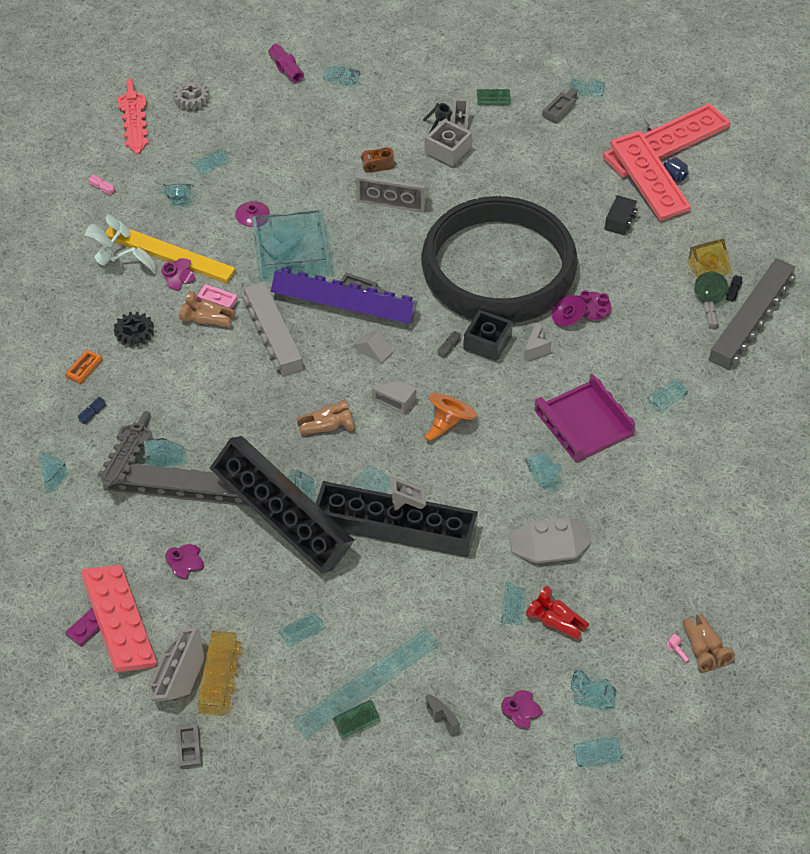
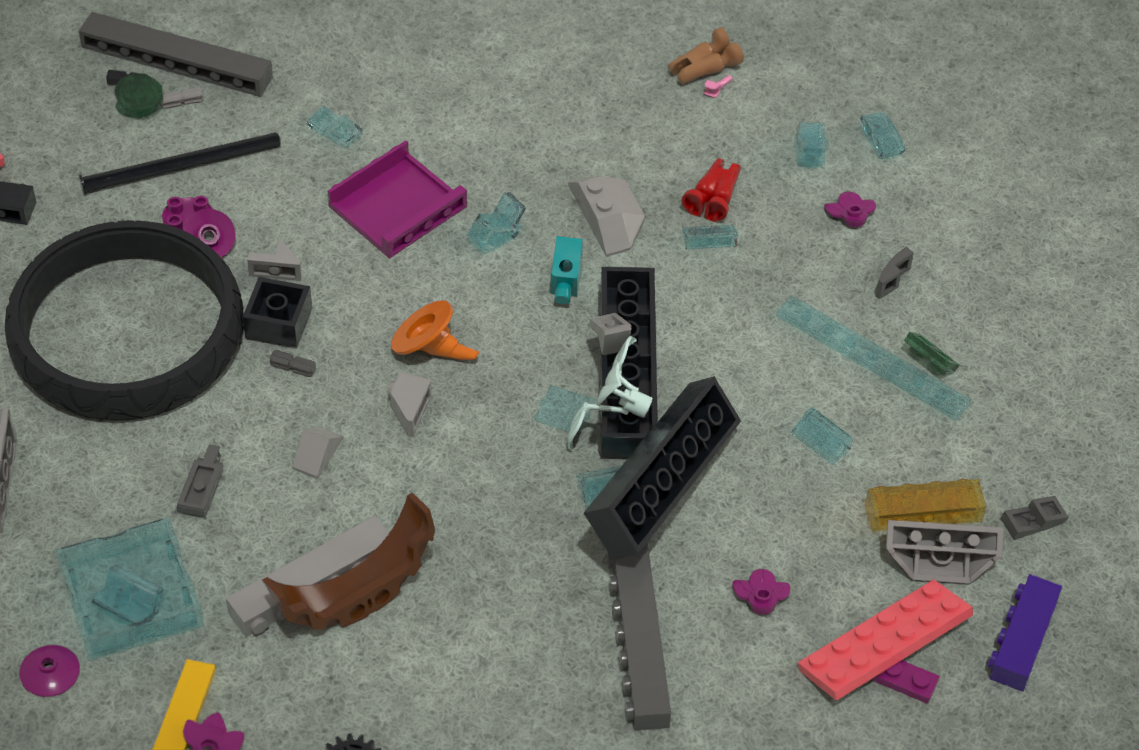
camera: 105 degrees left, 0 degrees up
dark grey bar [98,411,152,487] -> none
clear light blue slope [143,438,187,467] -> none
medium nougat piece [179,291,236,328] -> none
bright pink plate [197,284,238,309] -> none
dark purple brick [271,267,417,324] -> none
medium nougat piece [296,399,354,436] -> none
clear yellow slope [688,238,732,282] -> none
none -> black axle [78,132,281,195]
none -> reddish brown windscreen [262,492,435,630]
none -> teal torso [551,236,583,304]
none -> light aqua plant [568,336,652,451]
none -> dark purple brick [987,574,1063,692]

